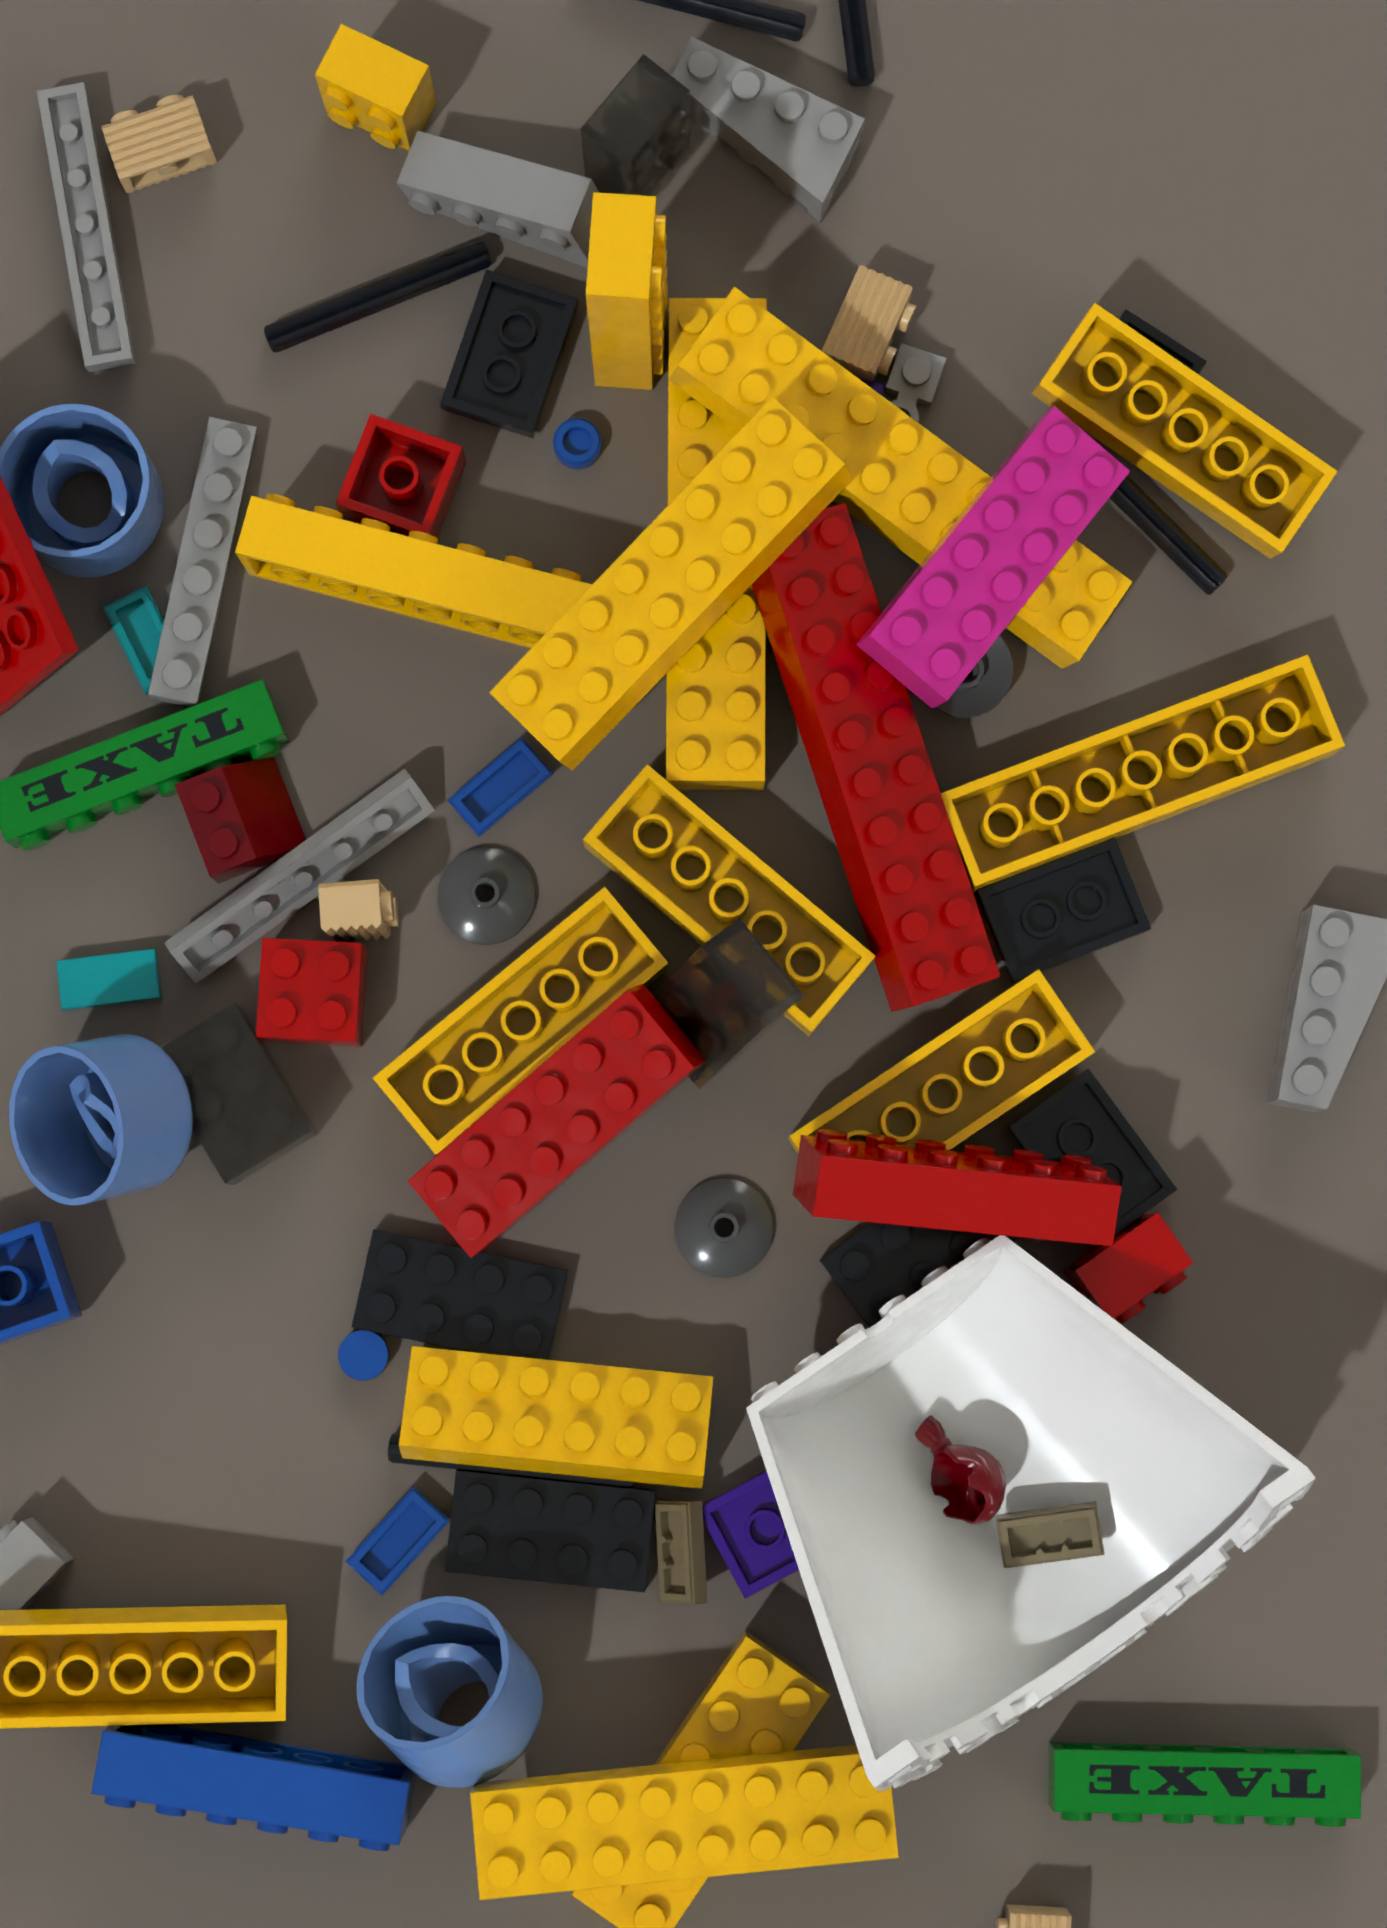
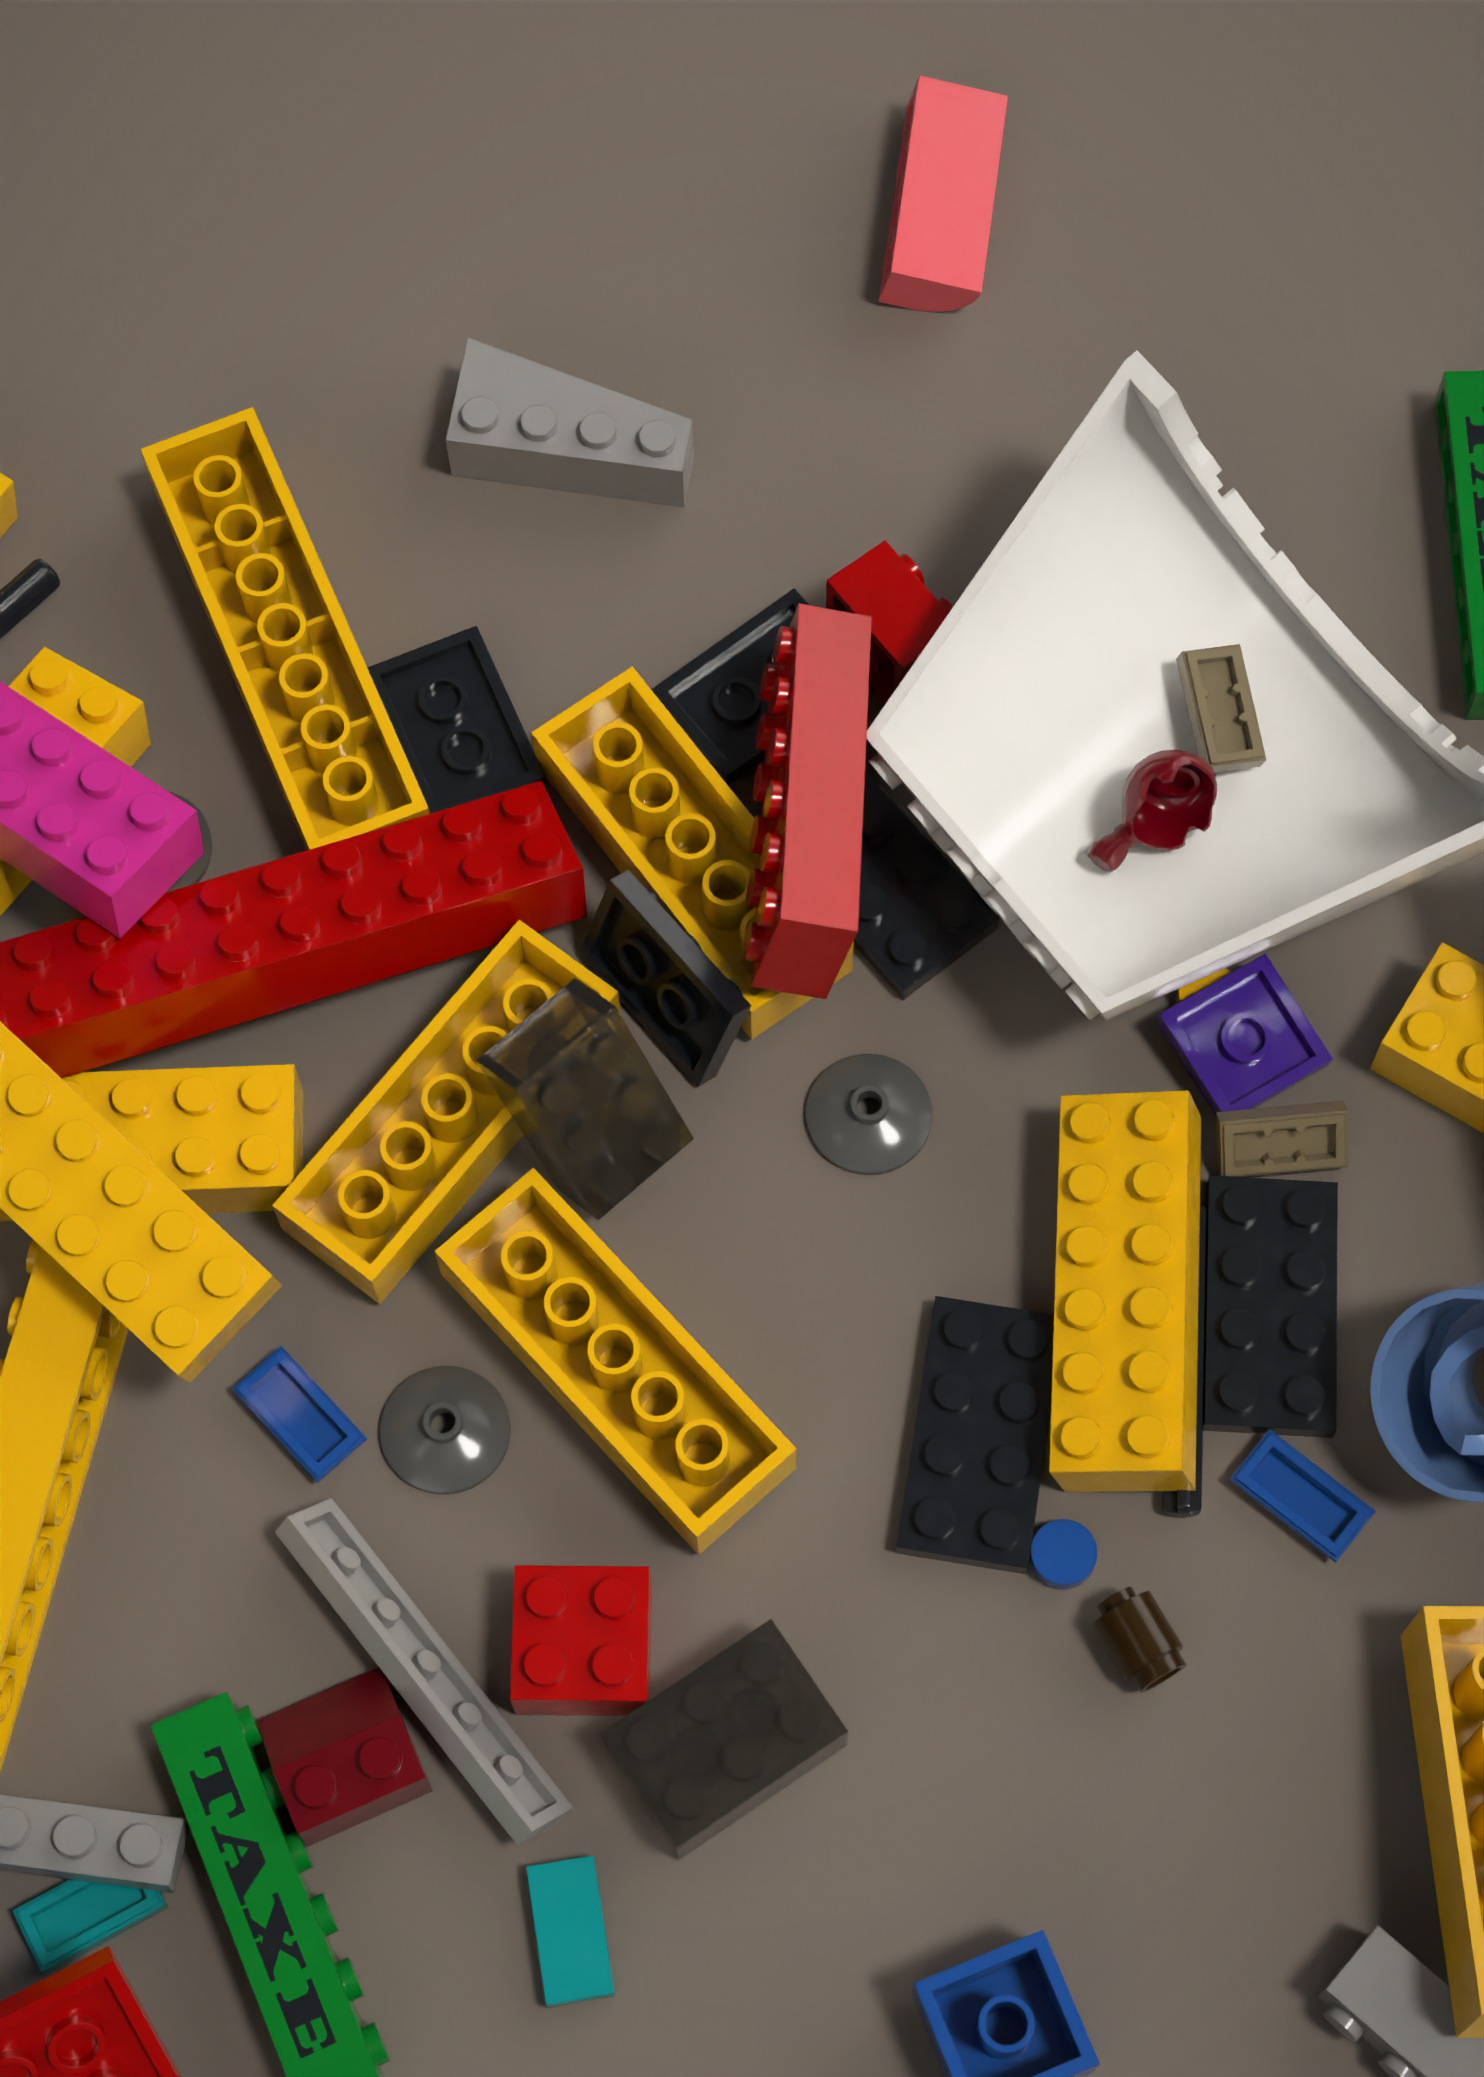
camera: 90 degrees left, 15 degrees down
medium blue piece [9,1034,193,1206] -> none
tan brick [318,879,399,942] -> none
red brick [408,984,707,1258] -> none
none -> black plate [579,870,751,1087]
none -> dark brown brick [1093,1587,1187,1693]

